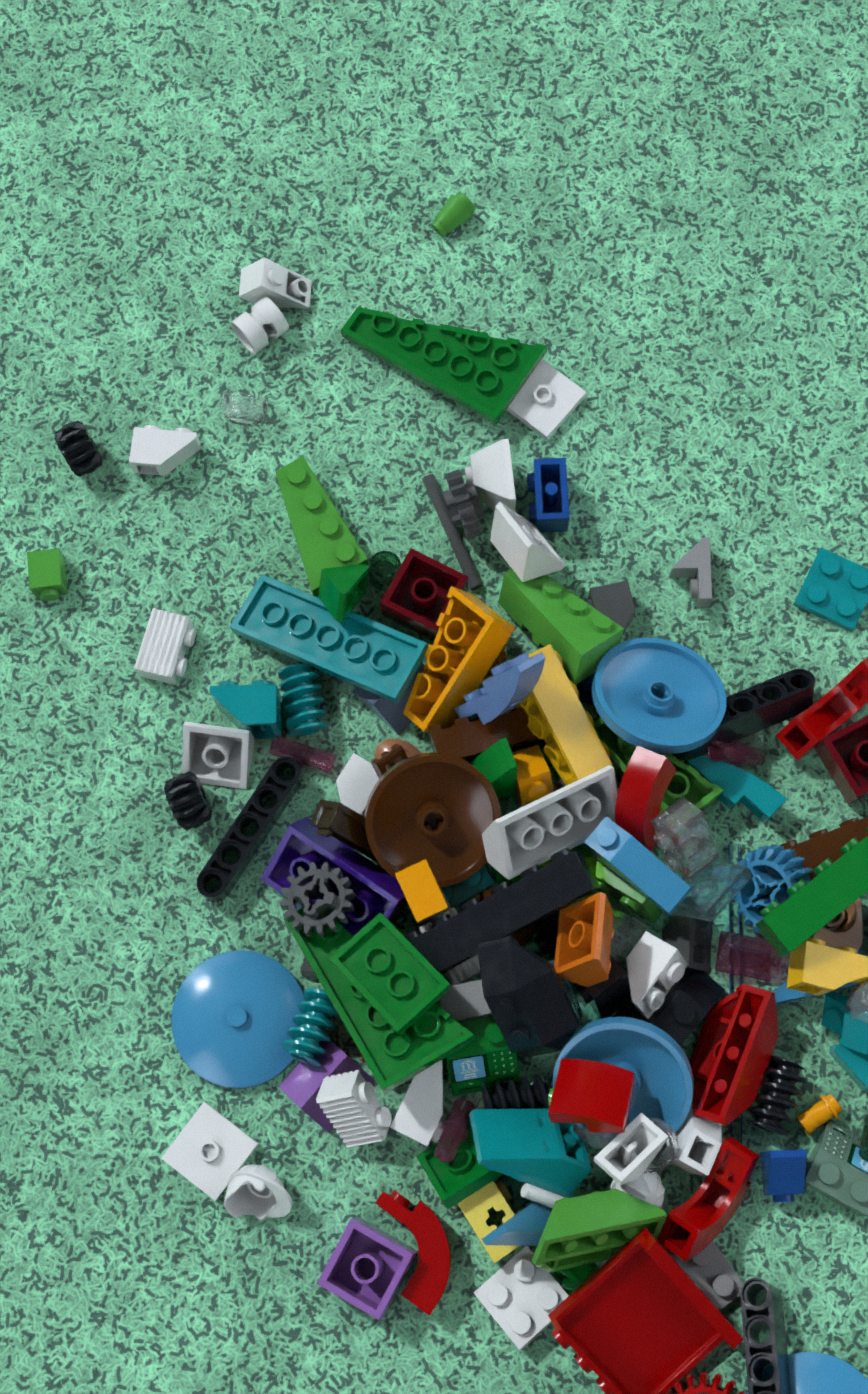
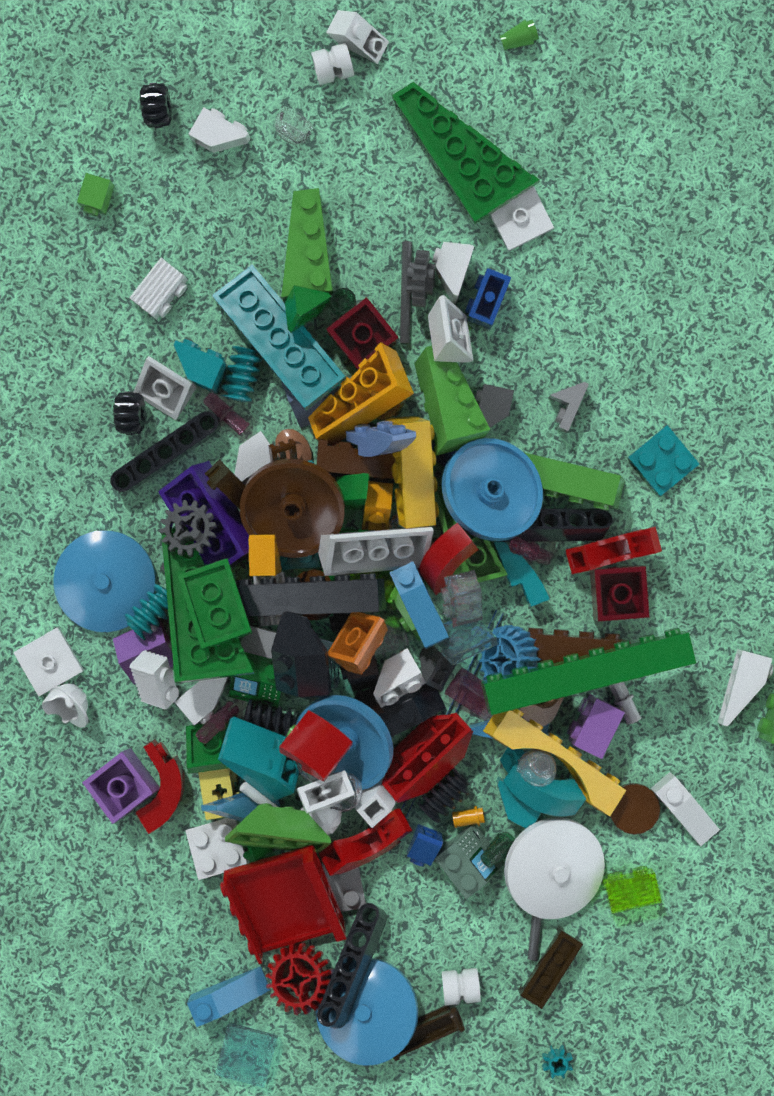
camera: 25 degrees right, 15 degrees up
none -> bright green wedge [524,452,625,511]

